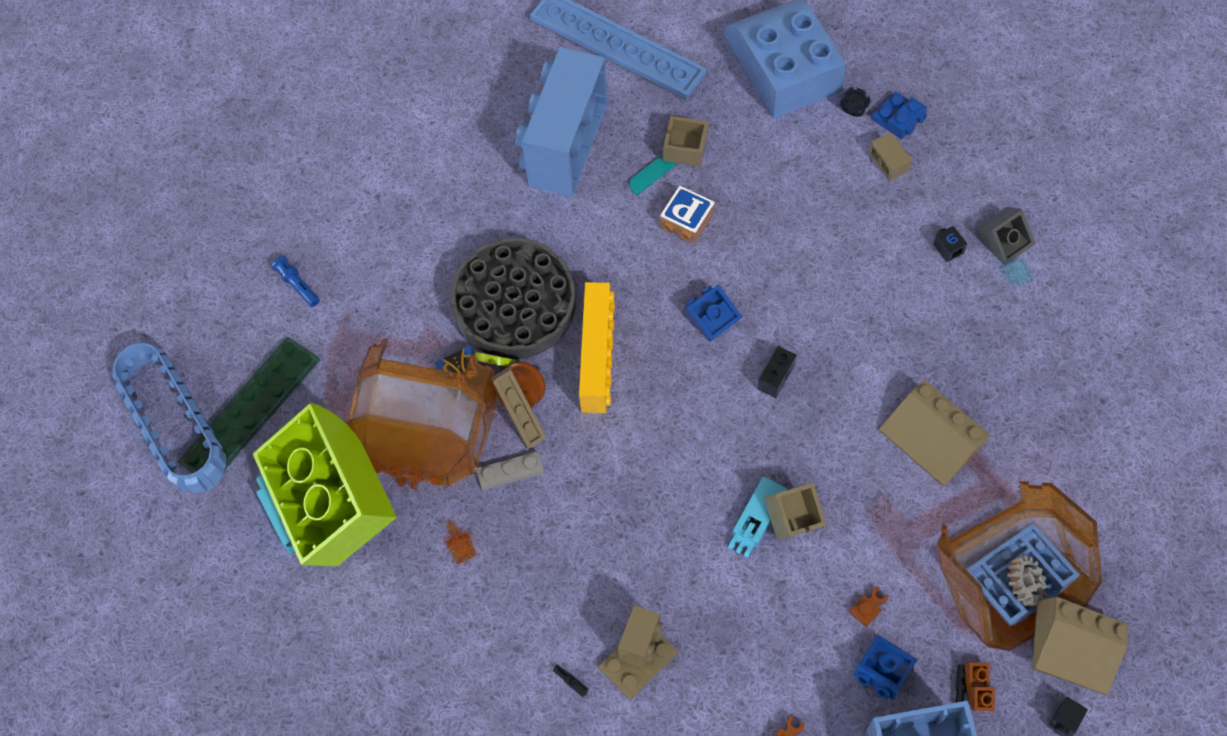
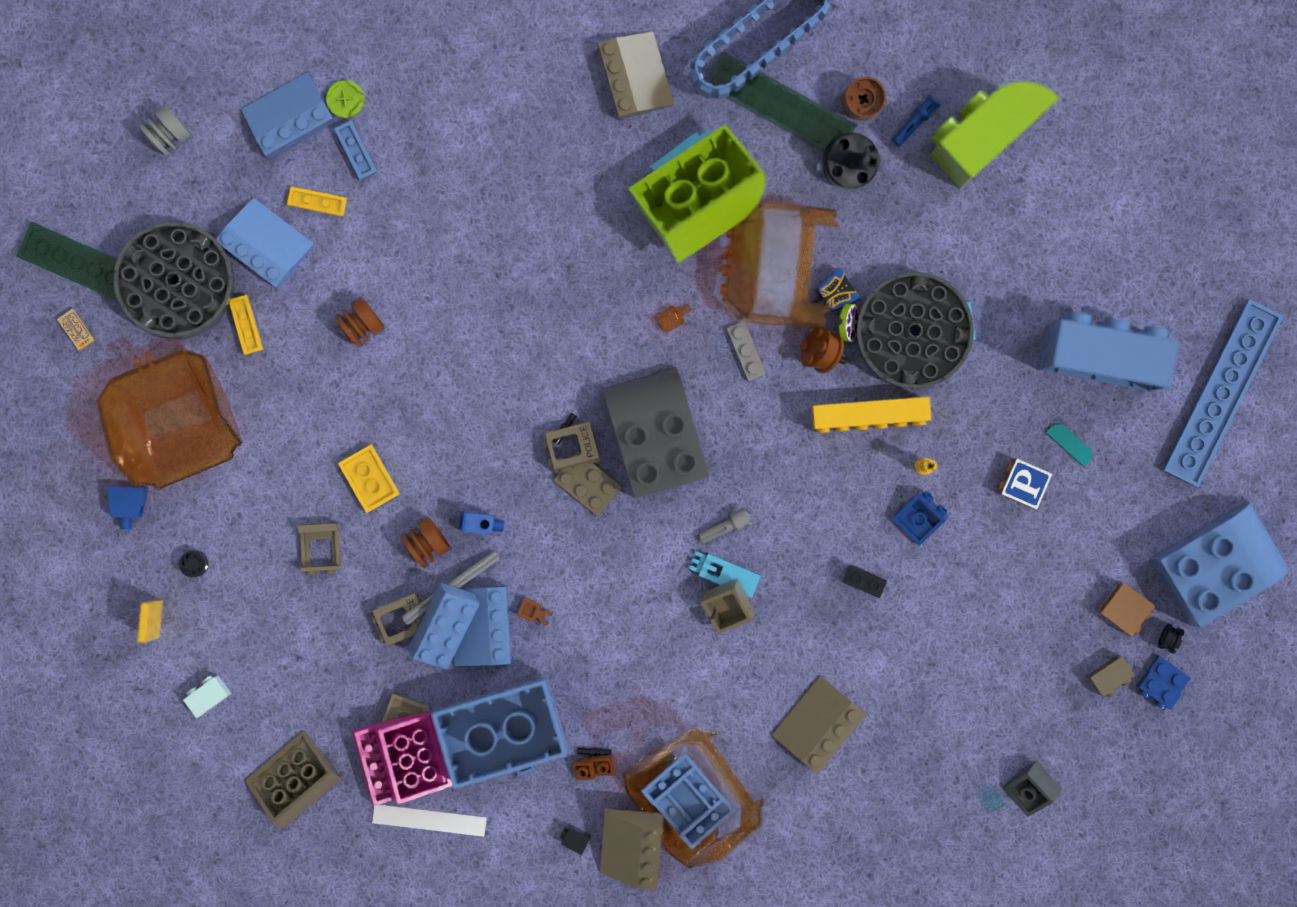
camera: 85 degrees right, 25 degrees up
dark tan plate [490,368,546,449] -> none
dark tan piece [618,605,663,669] -> none
dark tan piece [663,116,709,167] -> none
dark orange plate [849,586,889,628] -> none
blue plate [853,635,918,700] -> none
black brick [933,226,967,262] -> none
light grey gear [1007,555,1048,607] -> none
none -> dark tan window [543,421,600,474]
none -> dark tan slope [598,32,674,121]
none -> dark grey brick [603,367,710,498]
none -> light grey piece [699,508,752,543]
none -> black piece [823,133,881,189]
none -> dark orange wheel [842,77,886,121]
none -> yellow pin [914,458,937,475]
none -> lime brick [929,82,1060,189]
none -> medium nougat piece [1097,582,1155,637]

